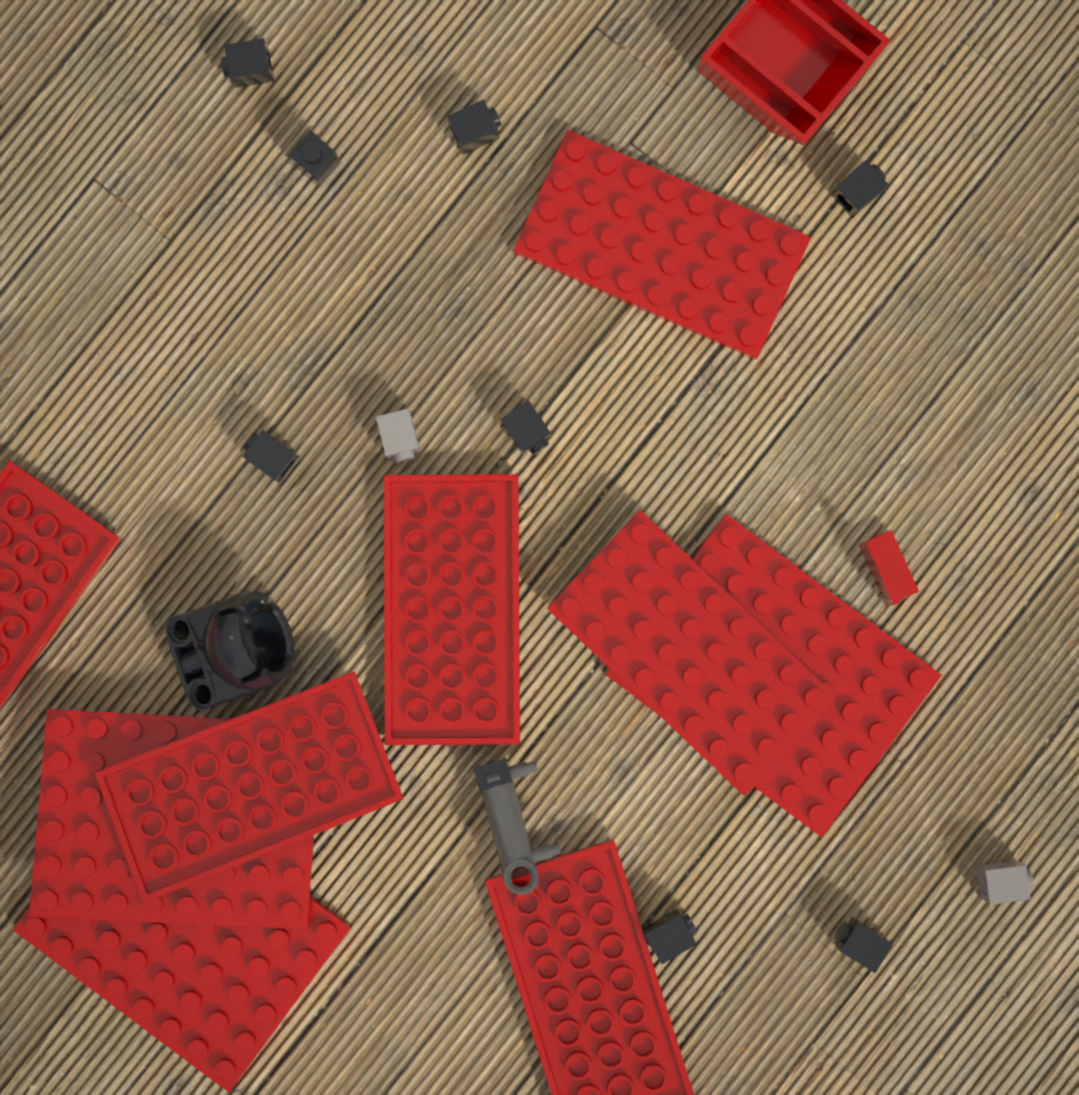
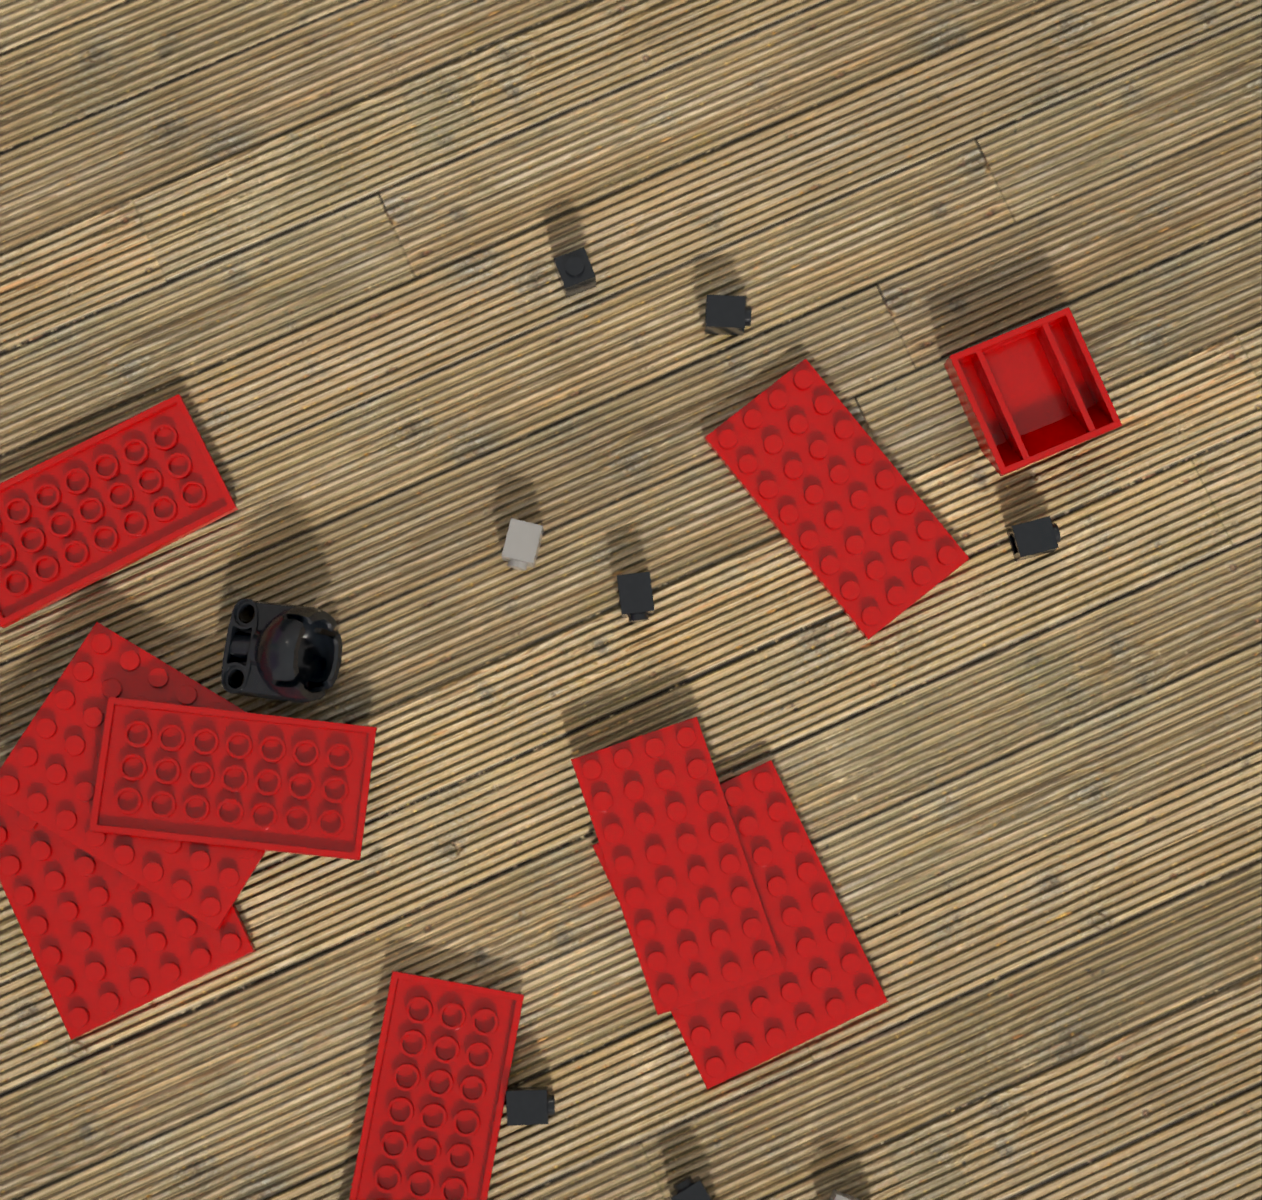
camera: 25 degrees right, 5 degrees down
black brick [221,38,275,88] -> none
black brick [242,430,300,483] -> none
red plate [384,474,520,745] -> none
dark grey piece [473,759,561,895] -> none
red panel [858,530,919,605] -> none

